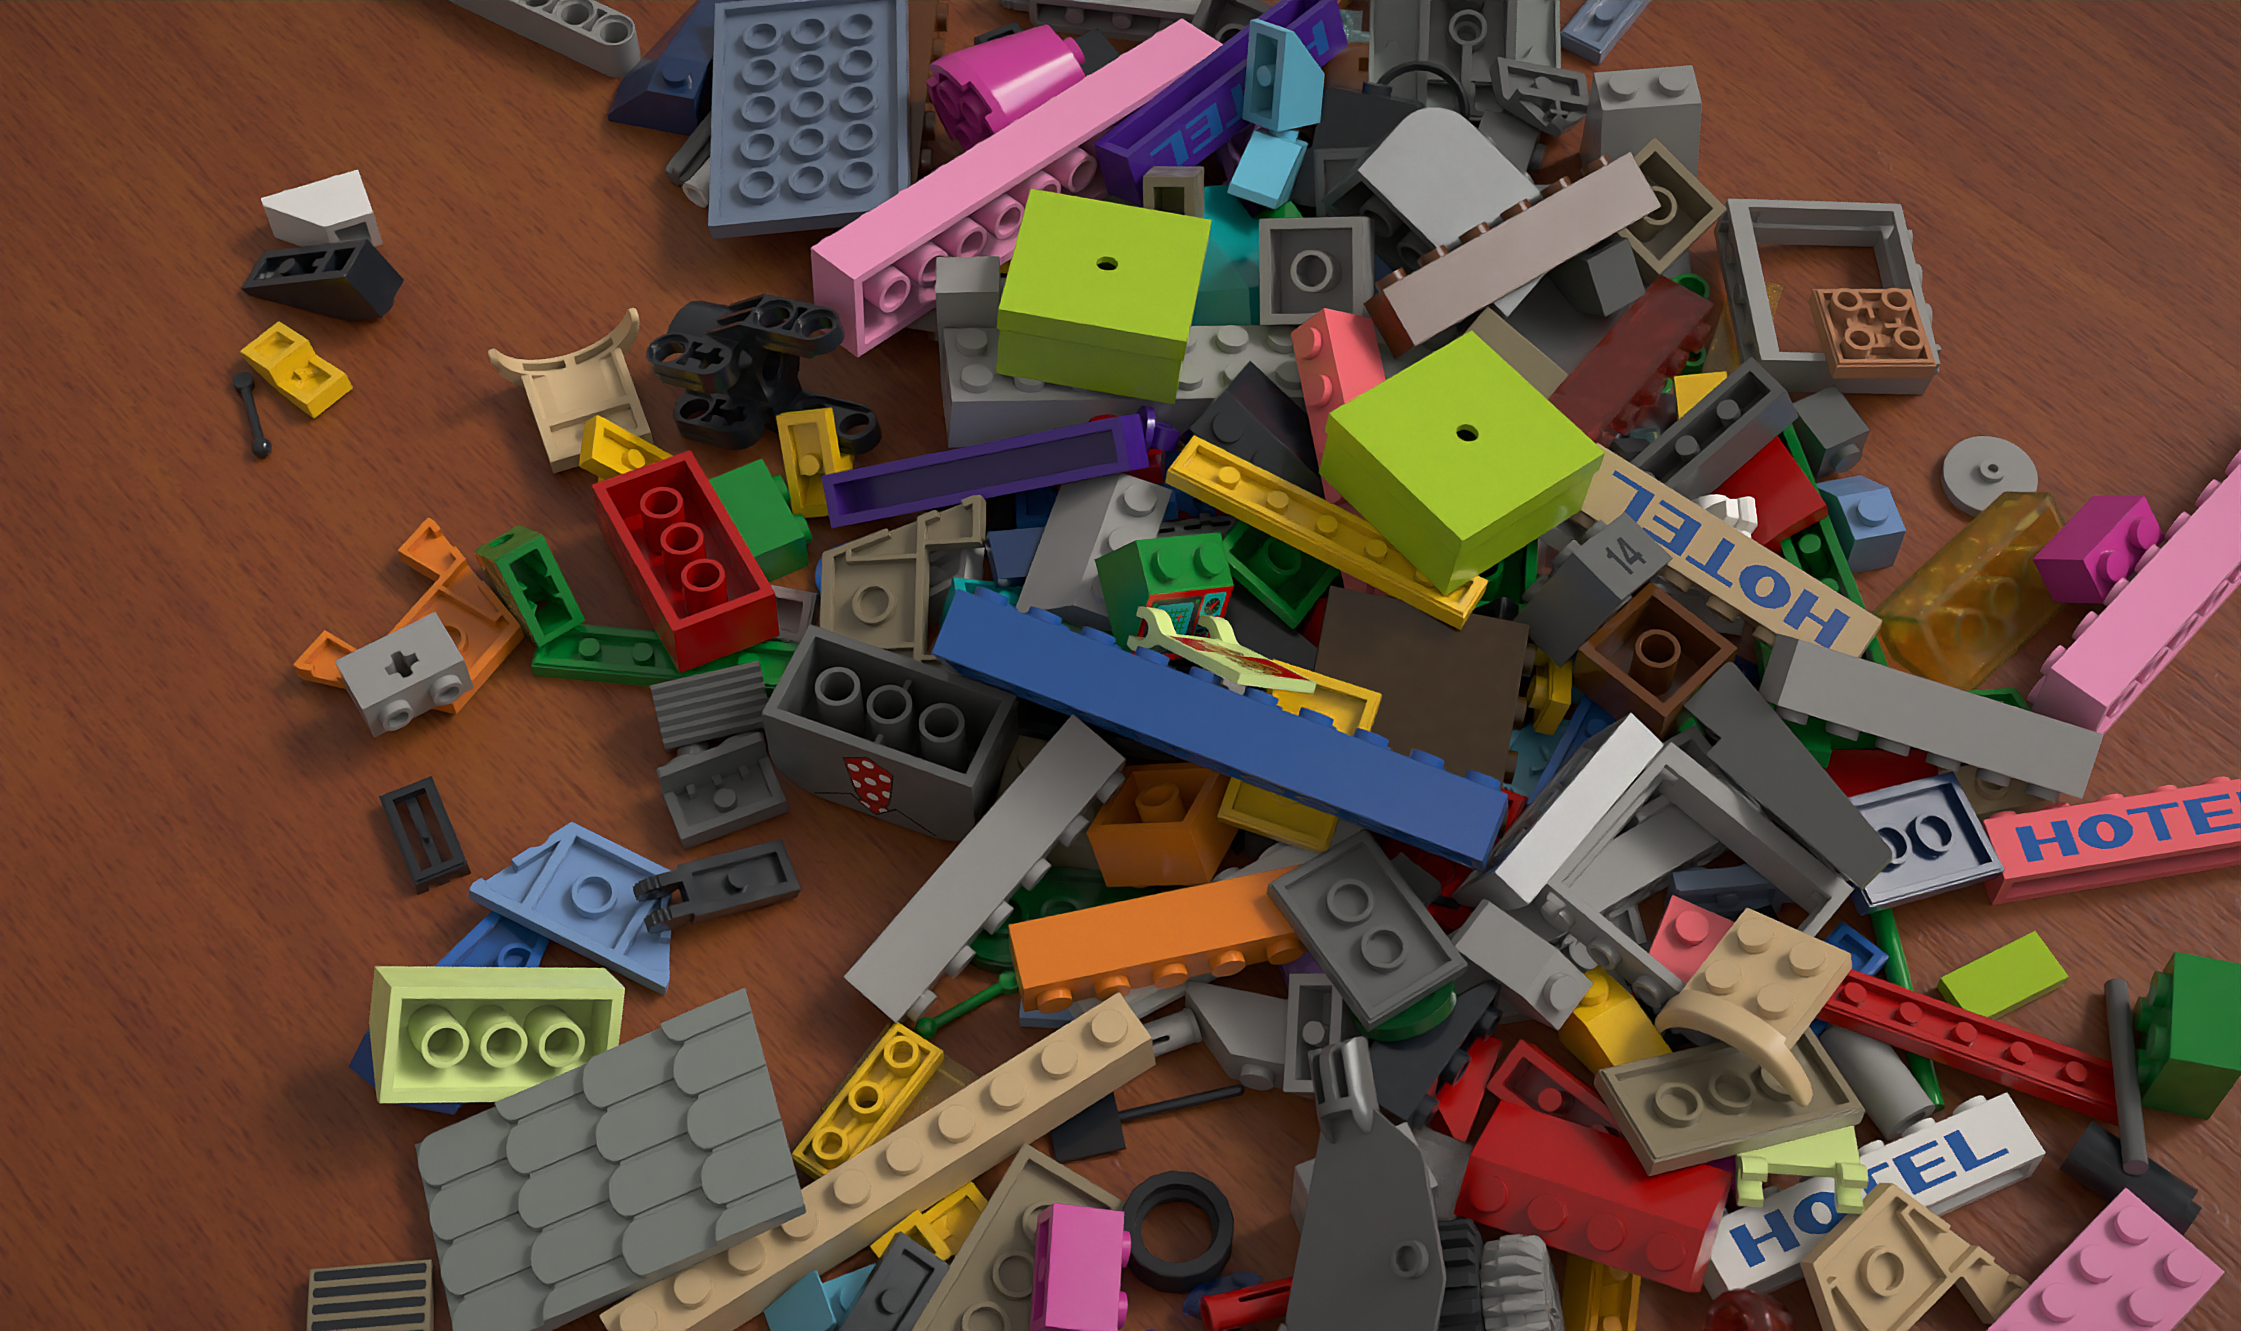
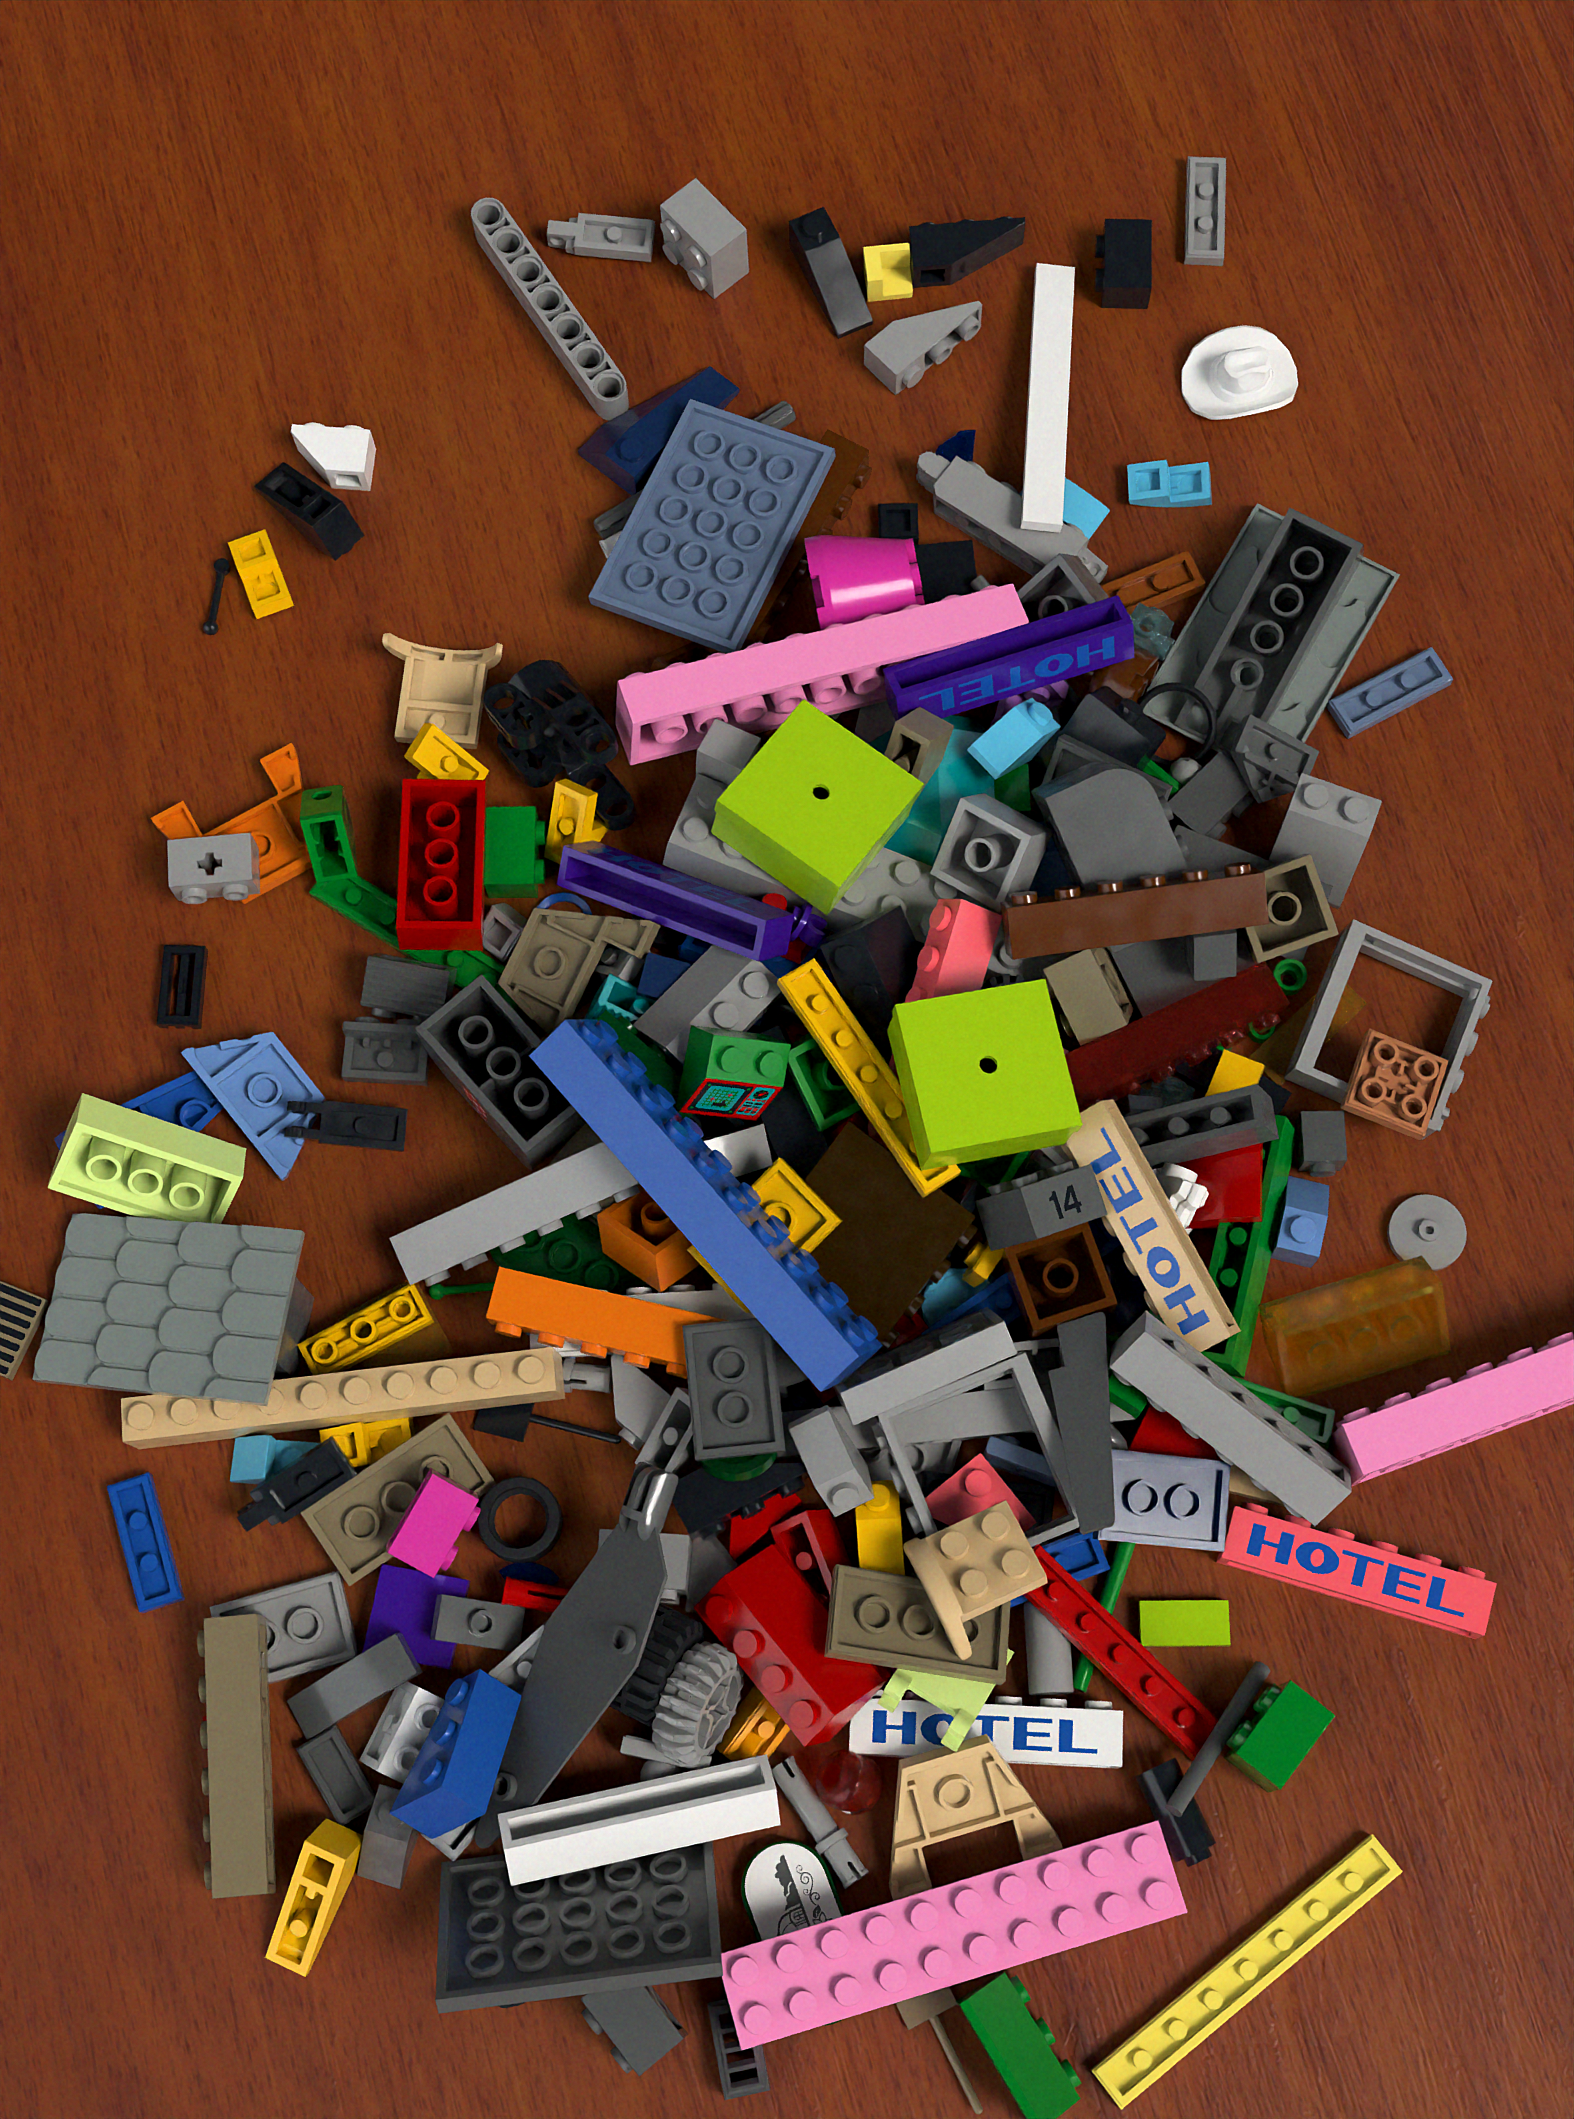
camera: 30 degrees right, 15 degrees up
yellowish green flag [1127,607,1317,693] -> none
medium azure slope [1242,19,1325,132] -> none
dark pink brick [2033,495,2165,604] -> none

